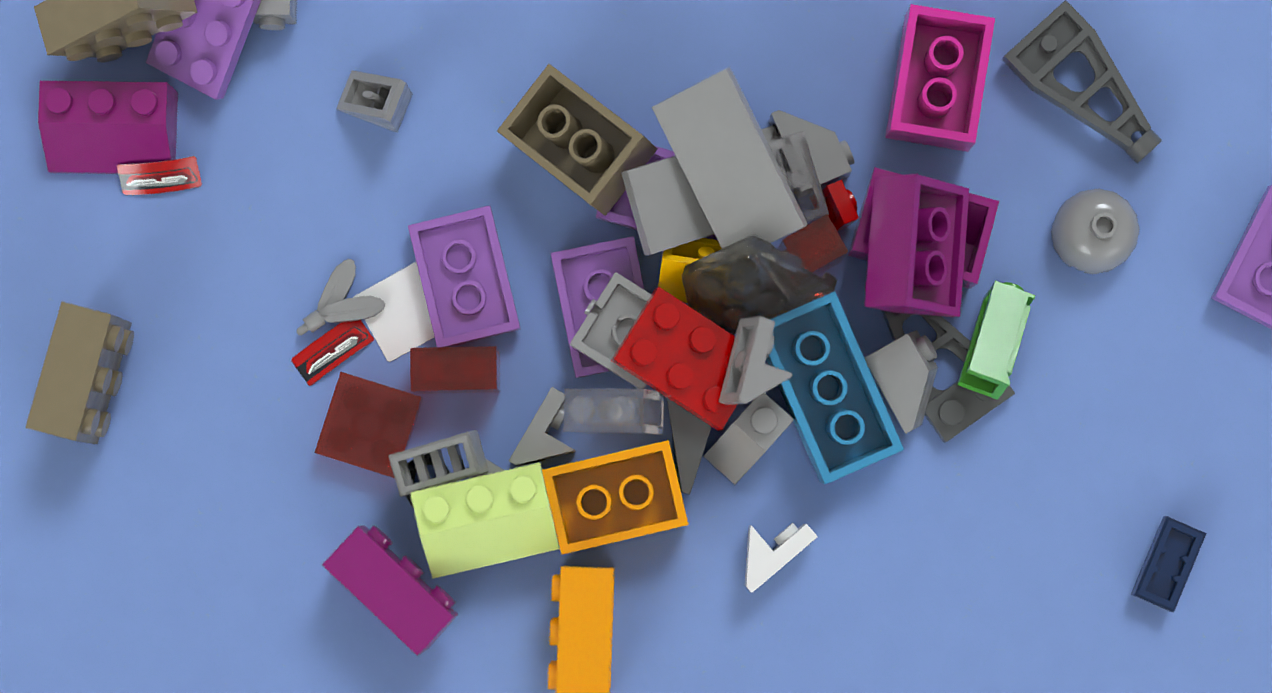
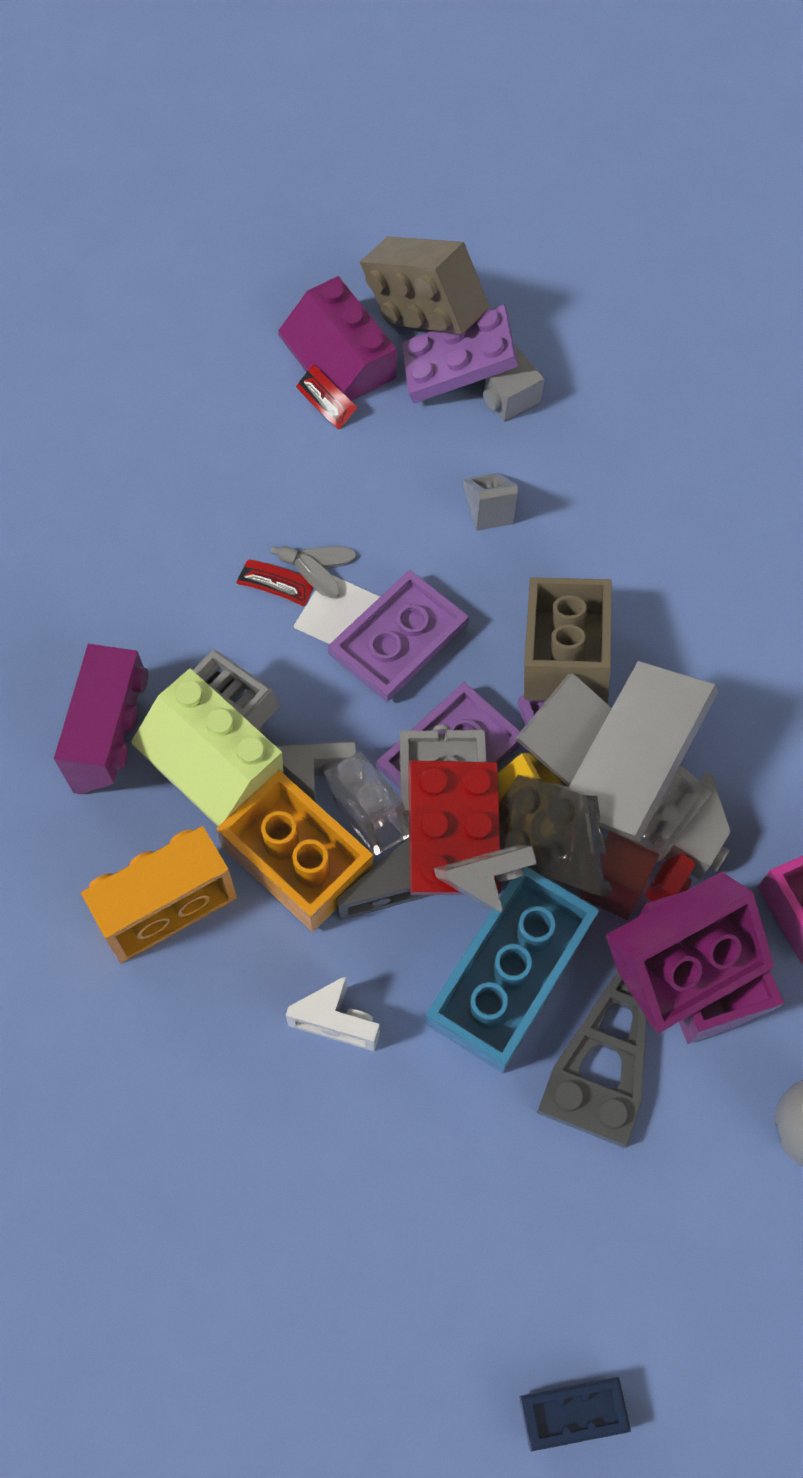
camera: 50 degrees right, 20 degrees down
dark tan brick [25,301,134,444] -> none
clear red plate [314,372,423,478] -> none
clear red brick [410,346,500,394] -> none
light grey slope [703,393,794,485] -> none
light grey slope [864,330,938,434] -> none
window [957,280,1036,400] -> none

